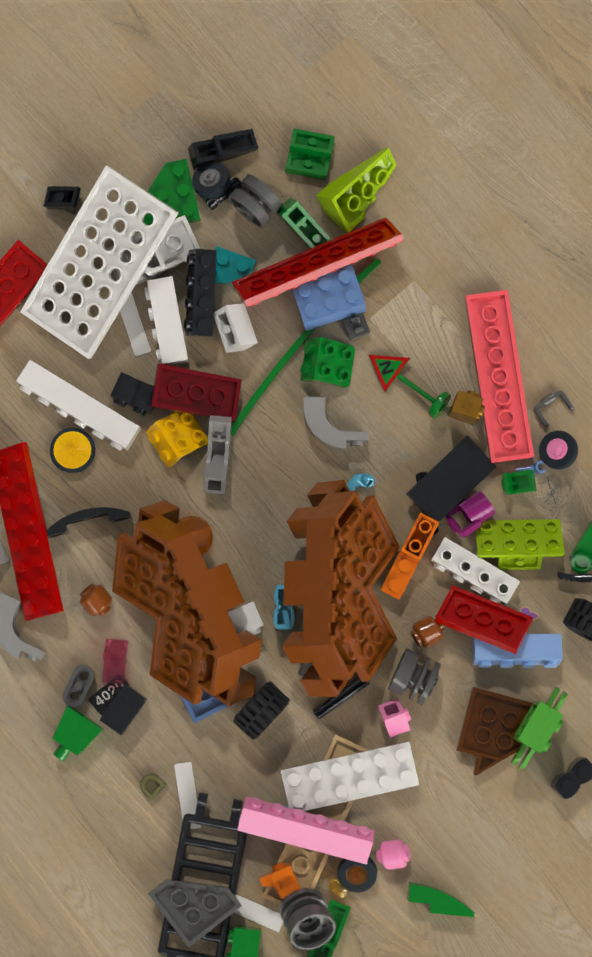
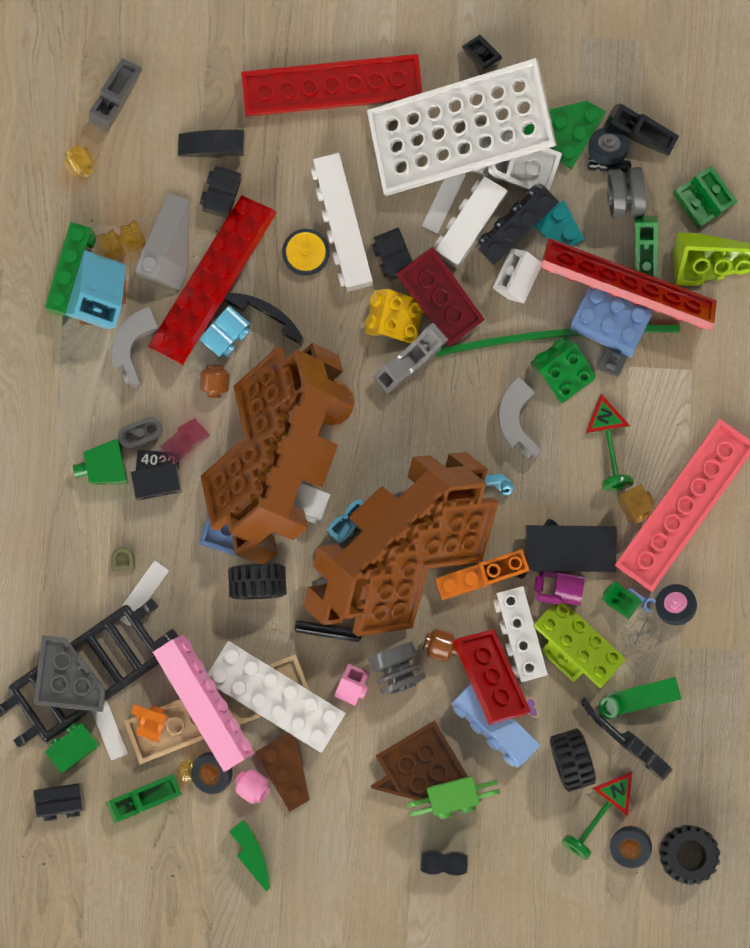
camera: 50 degrees right, 0 degrees up
dark grey wheel [280,888,335,950] -> none
dark grey piece [534,390,574,428] -> none
none -> medium azure brick [200,306,251,359]
none -> reddish brown wing [255,733,310,812]

